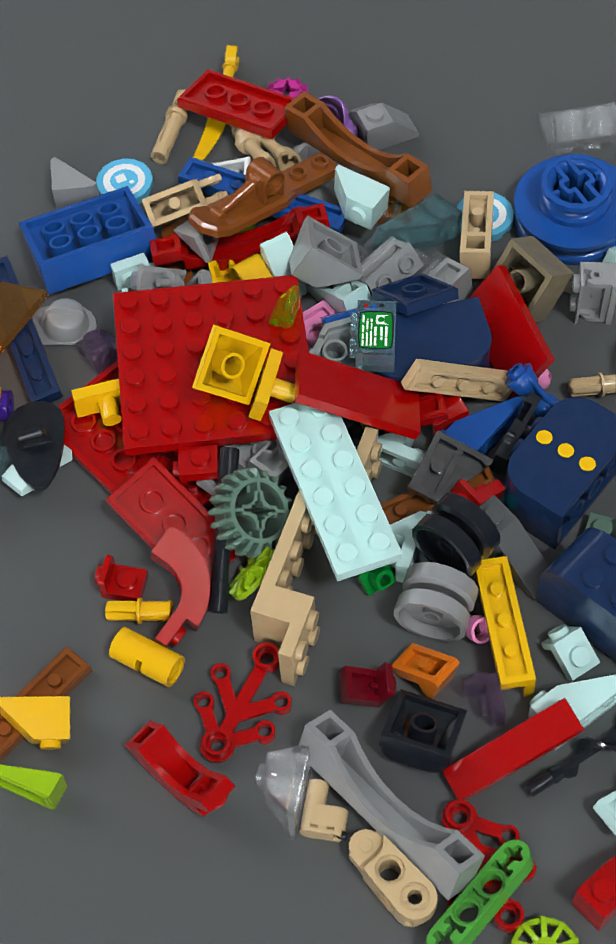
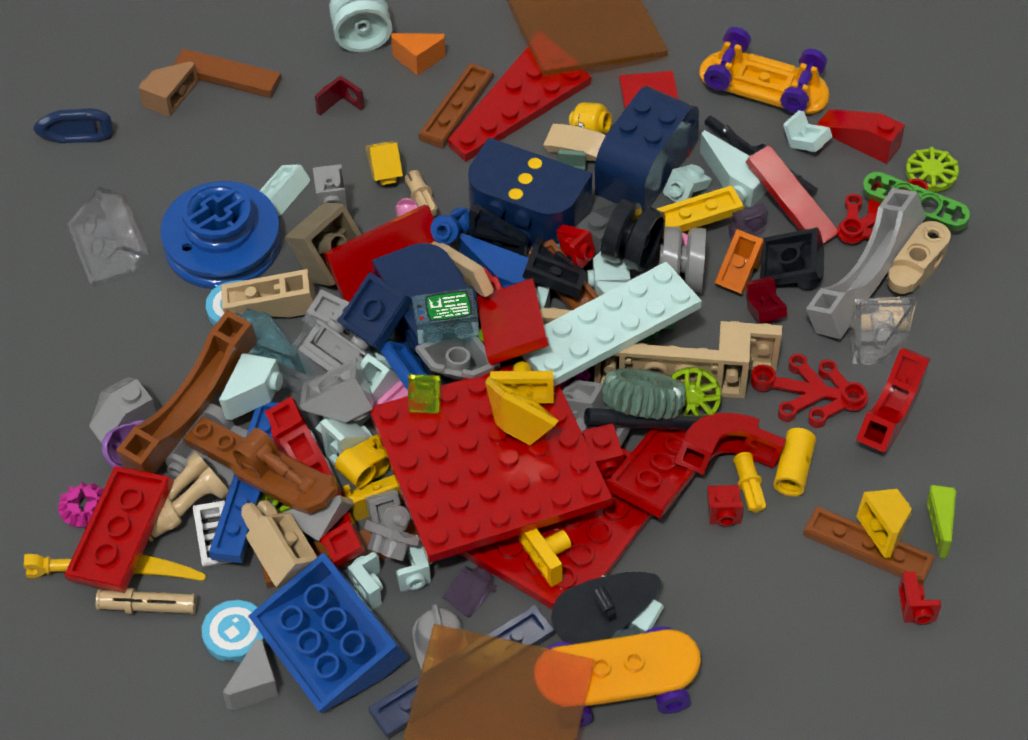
camera: 105 degrees left, 5 degrees down
none -> bright pink hinge [396,198,418,217]

